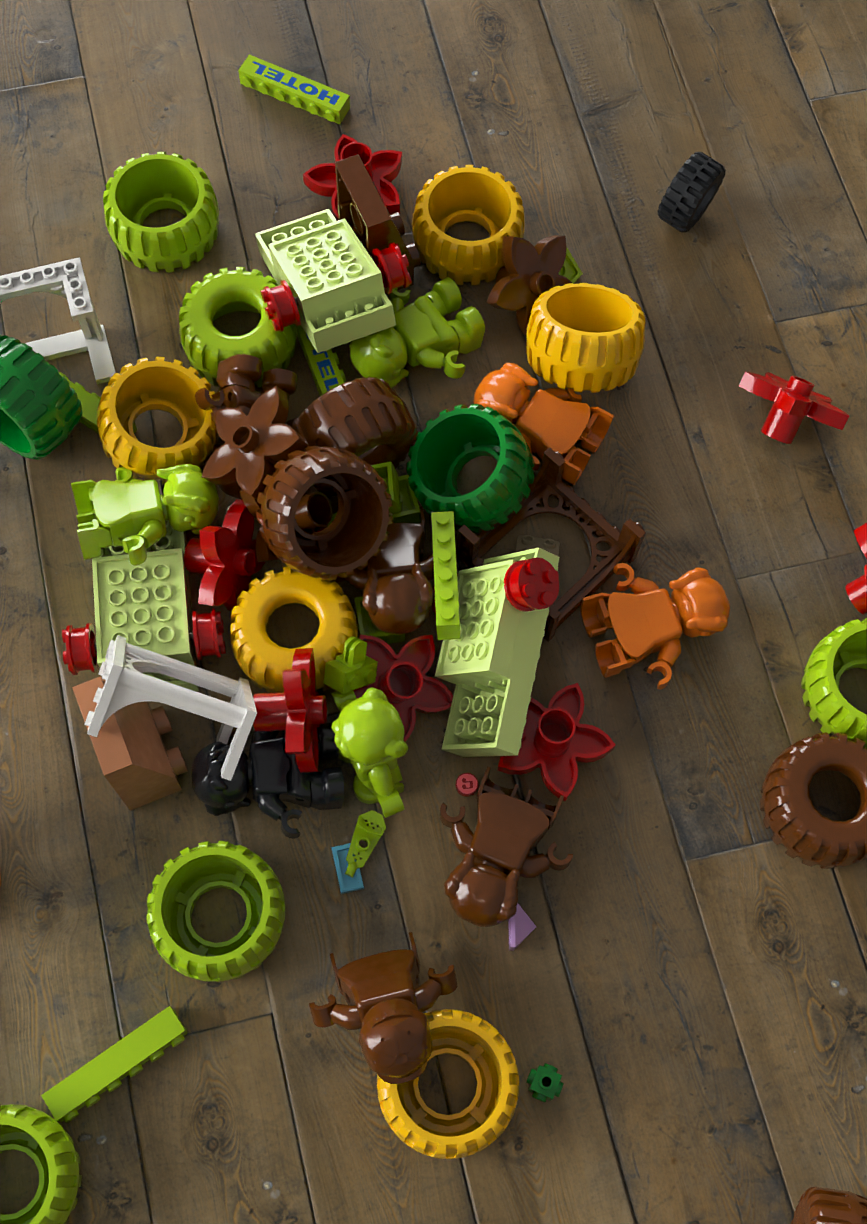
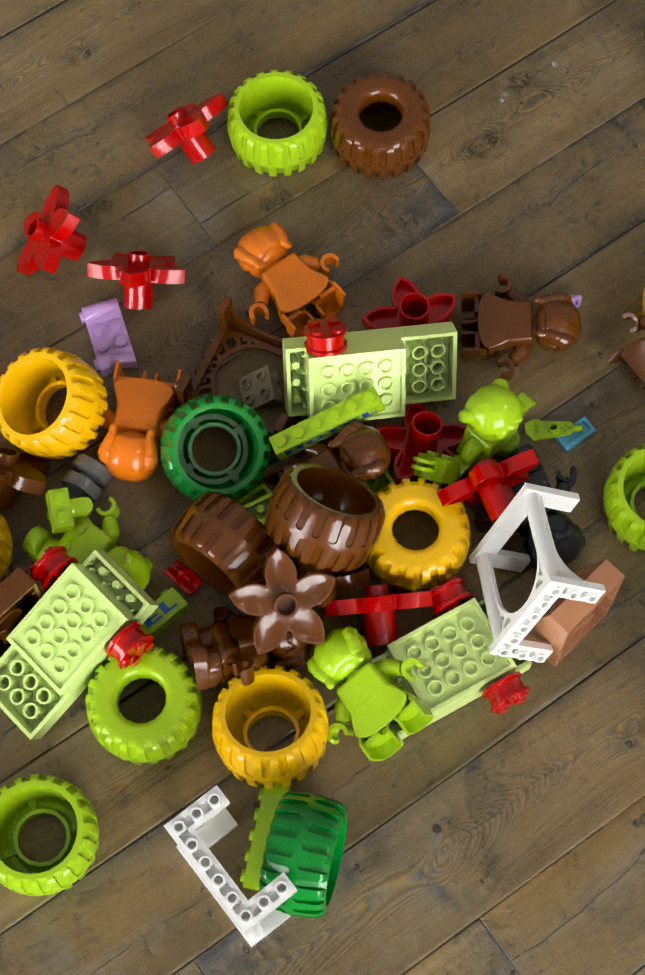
camera: 105 degrees left, 0 degrees up
tile [455,773,478,797] -> none
none -> lime brick [45,487,93,534]
none -> dark grey wheel [60,454,112,504]
none -> lavender piece [79,298,138,378]
none -> red plant [87,250,185,310]

